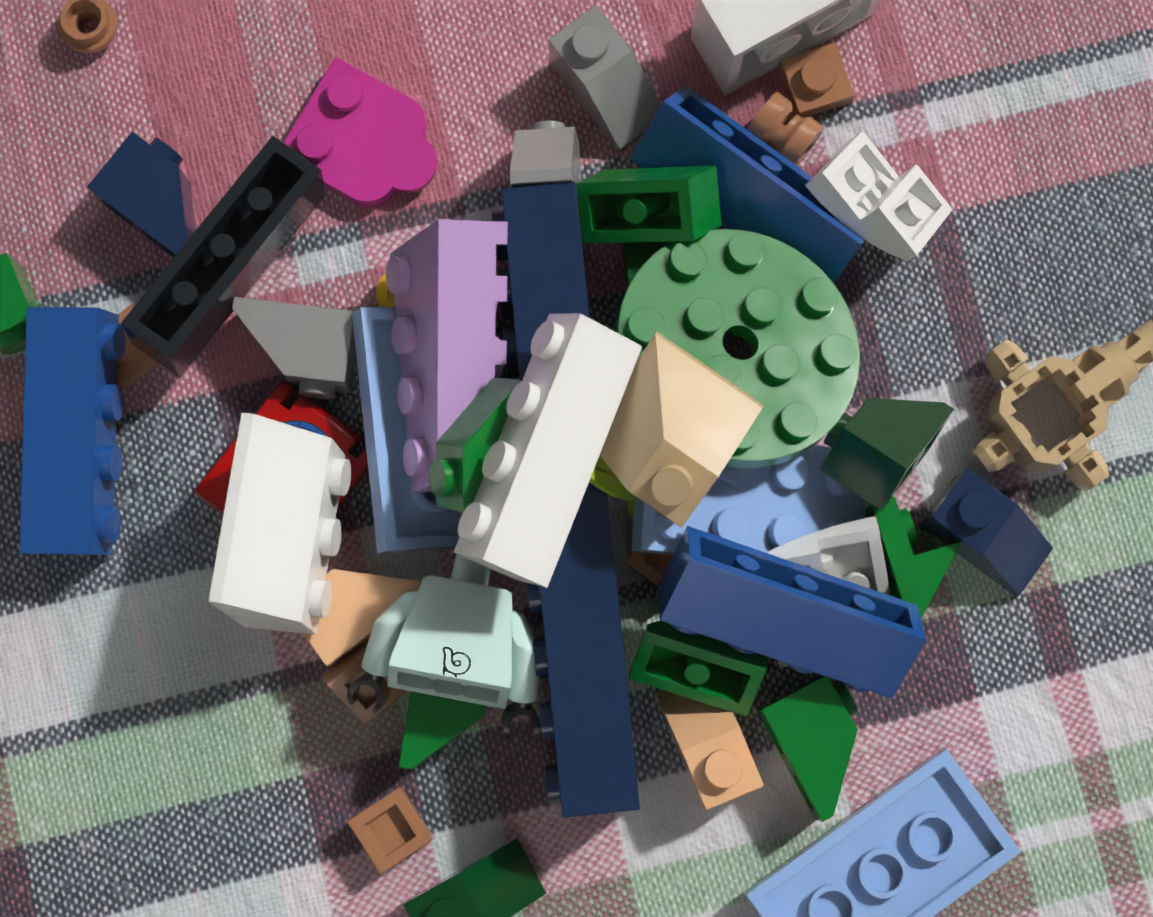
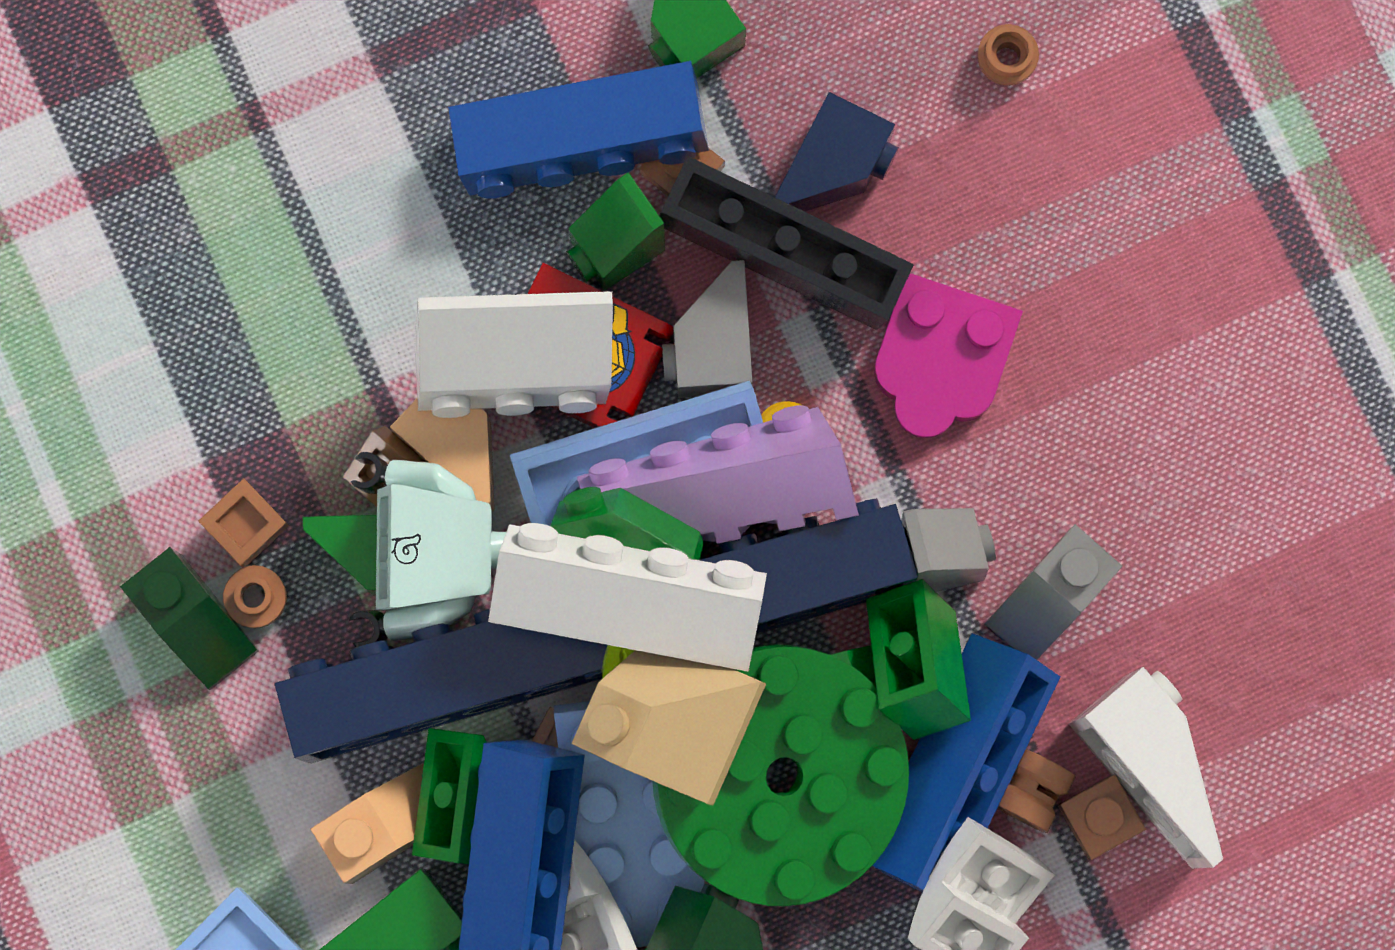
camera: 80 degrees right, 0 degrees up
none -> nougat plate [223,565,287,628]
none -> green slope [566,172,665,291]

